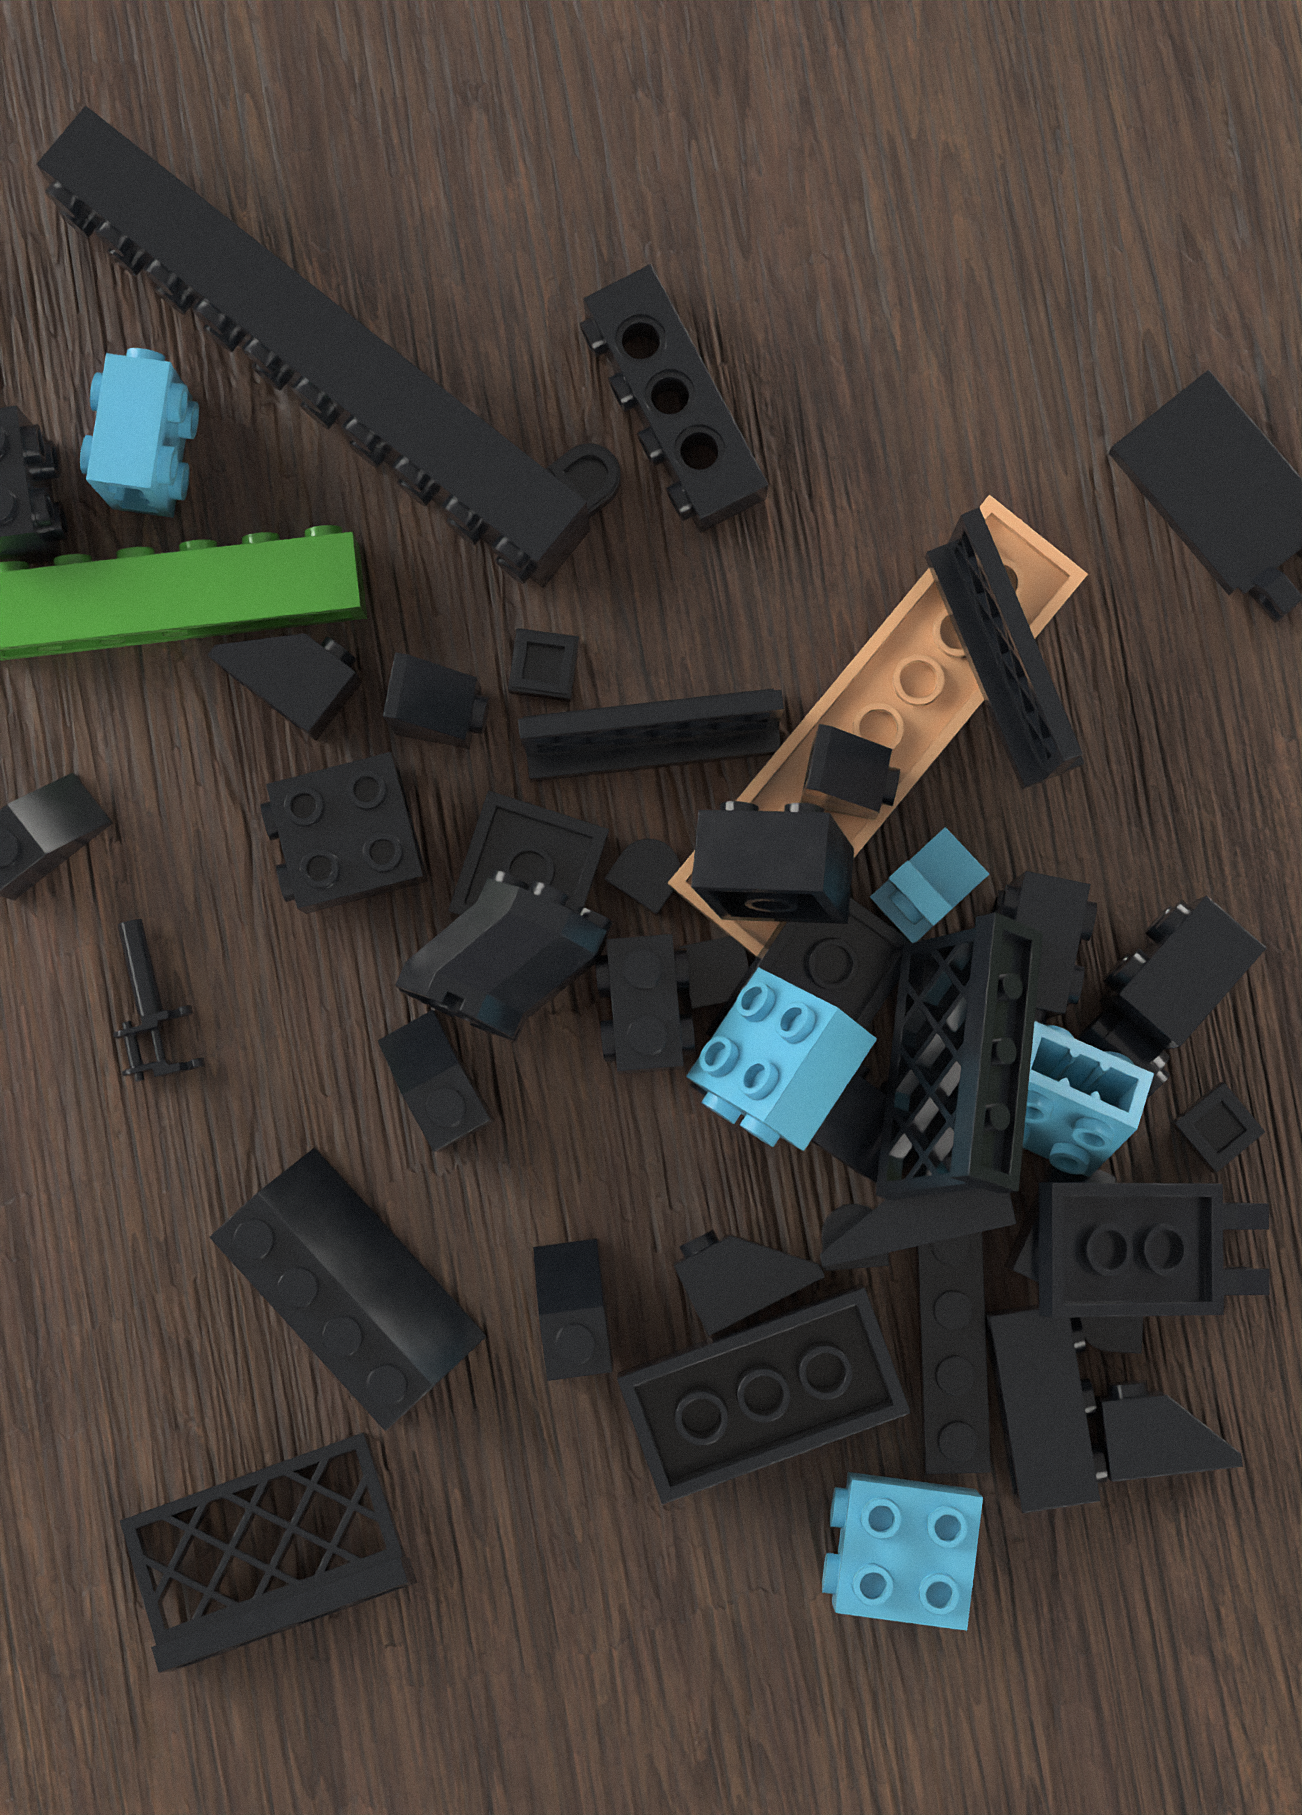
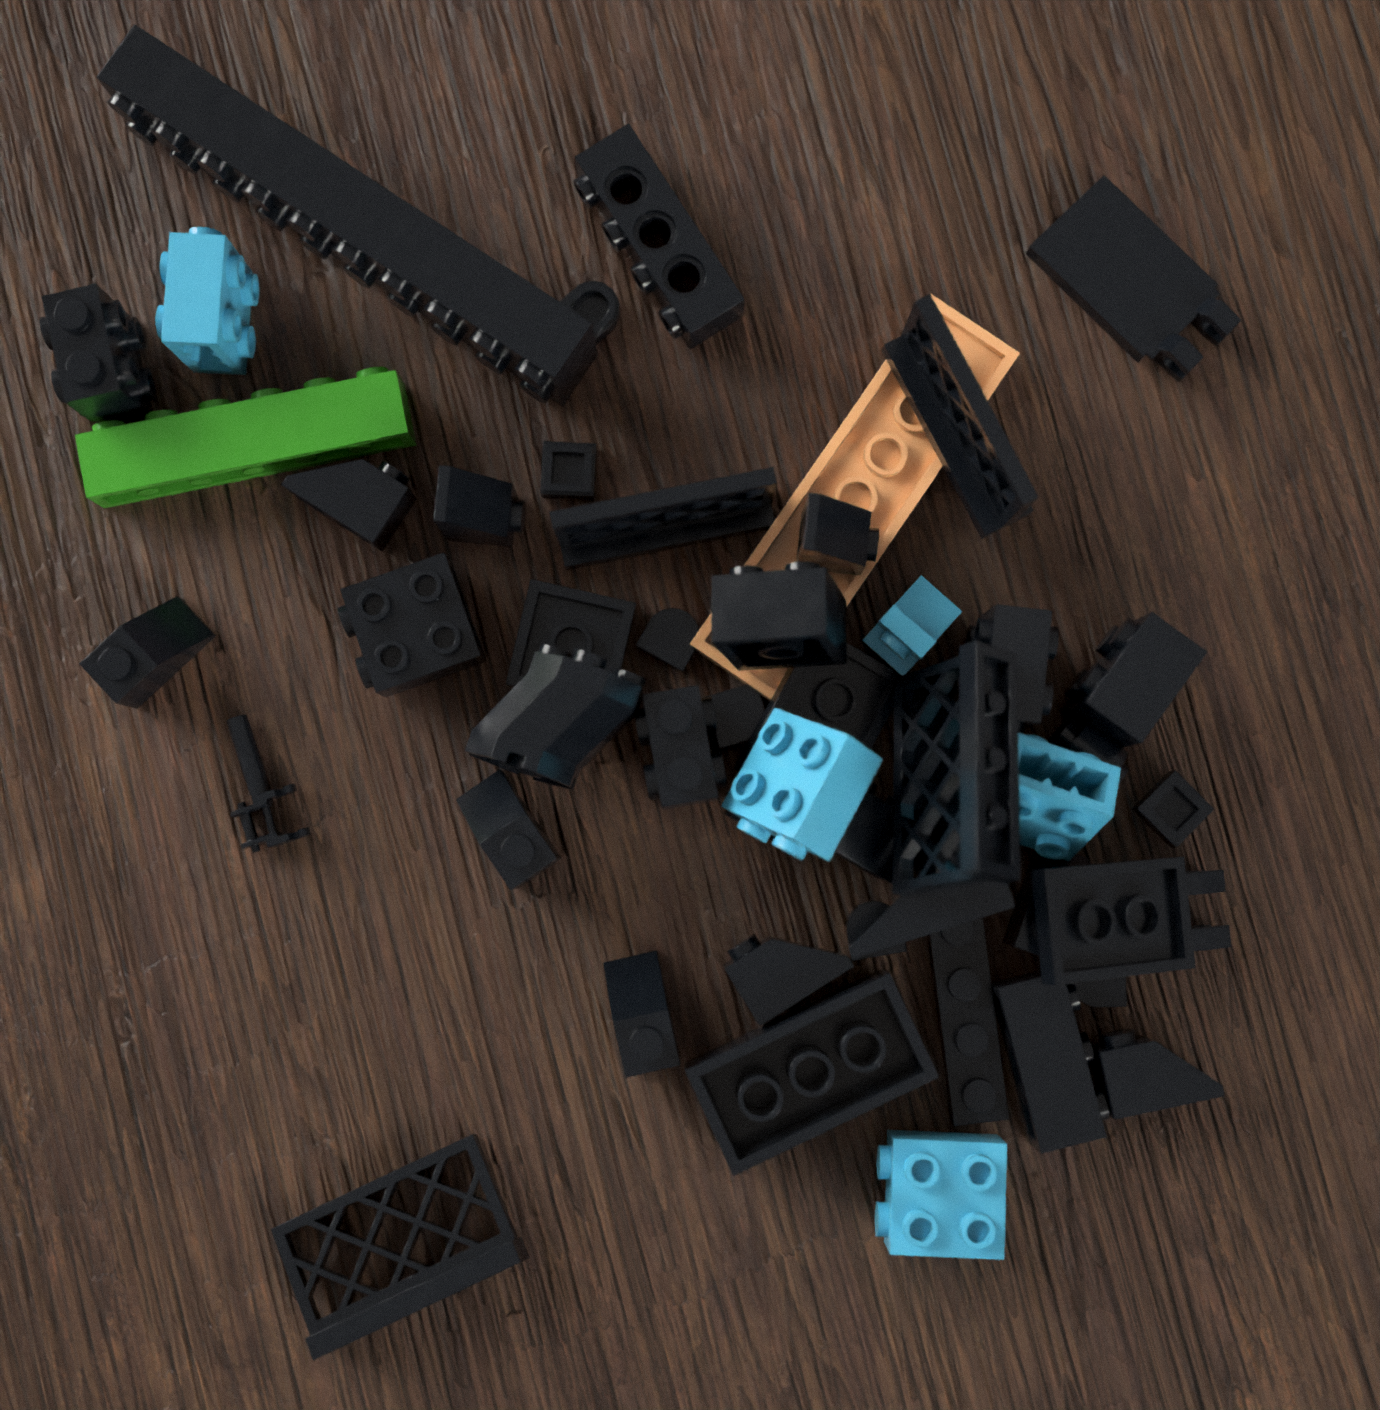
camera: 10 degrees left, 0 degrees up
black slope [209,1148,488,1431] -> none

